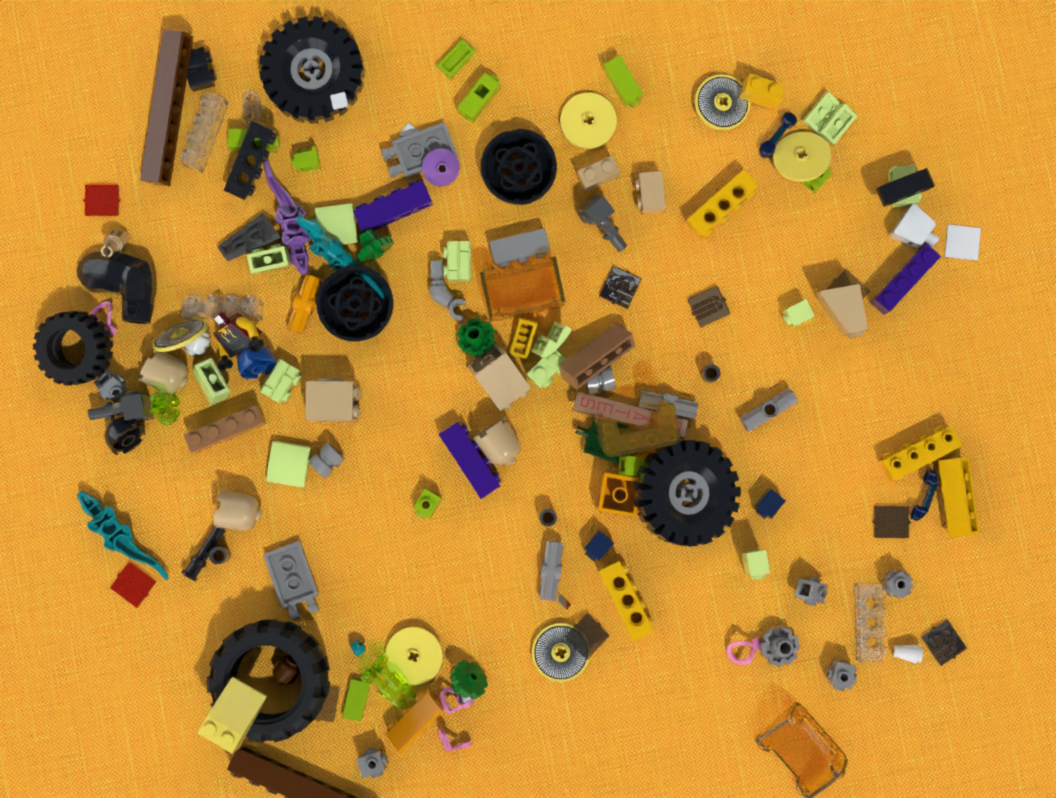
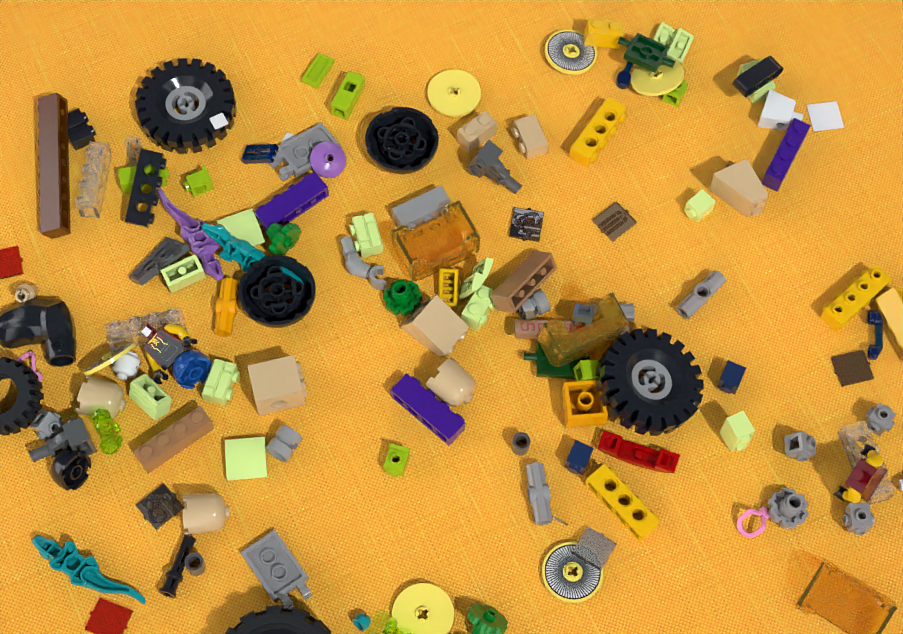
camera: 20 degrees left, 20 degrees down
lime brick [603,55,643,108] -> none
dark grey beam [701,364,720,383] -> none
none -> clear smoke piece [135,483,184,530]
none -> clear blue tile [241,144,279,164]
none -> sand blue tile [573,303,595,327]
none -> red slope [598,431,680,474]
none -> dark green plate [618,33,676,73]
none -> torso [834,443,888,503]

